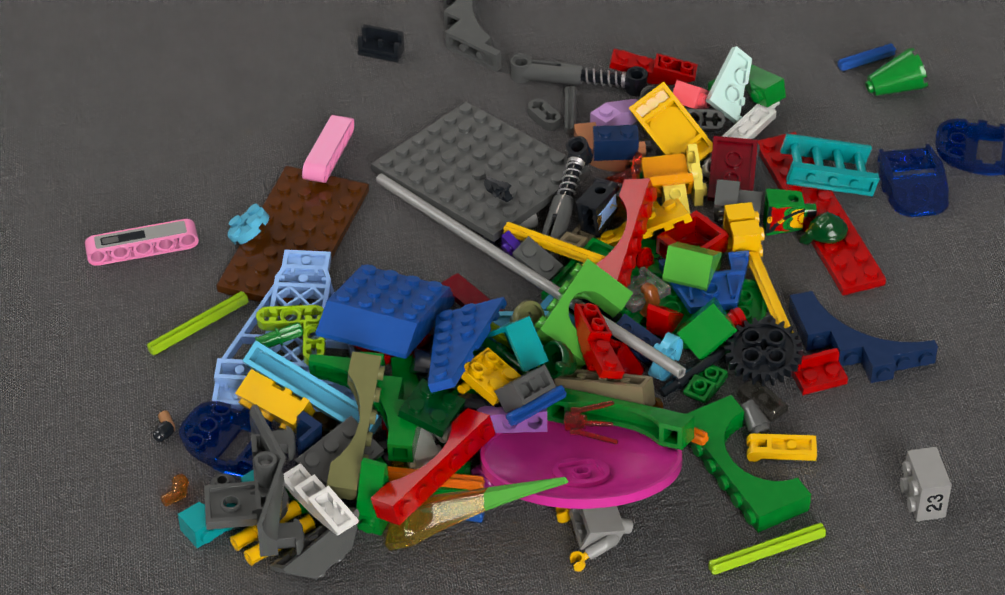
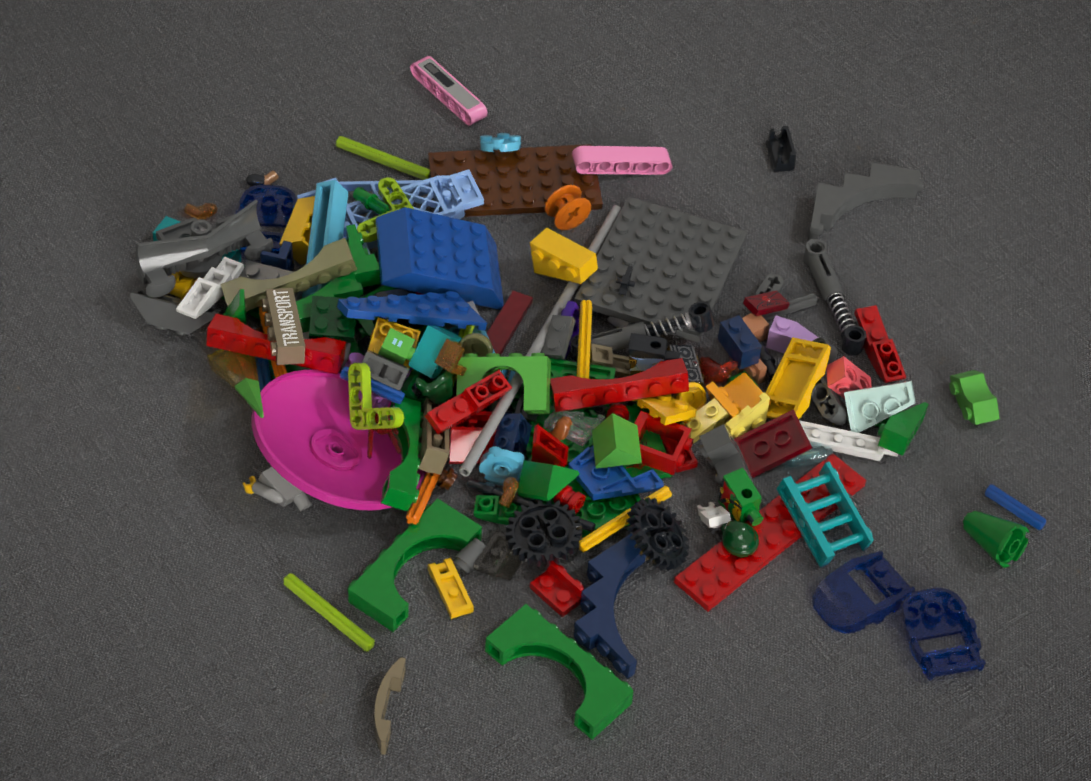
camera: 60 degrees right, 5 degrees up
yellow piece [723,202,765,268] -> none
light grey brick [900,446,952,522] -> none
none -> dark tan brick [262,288,305,365]
none -> lime beam [348,363,404,430]
none -> dark tan slope [374,657,406,755]
none -> bright green brick [378,328,416,365]
none -> clear orange panel [434,338,467,376]
none -> green arch [485,604,634,740]
none -> clear orange arm [499,477,519,508]
none -> yellow wedge [530,227,598,284]
none -> orange piece [545,185,591,230]
none -> black gear [626,497,690,571]
none -> white plate [697,502,731,528]
none -> dark red tile [743,290,790,316]
none -> bright green brick [949,370,1000,425]

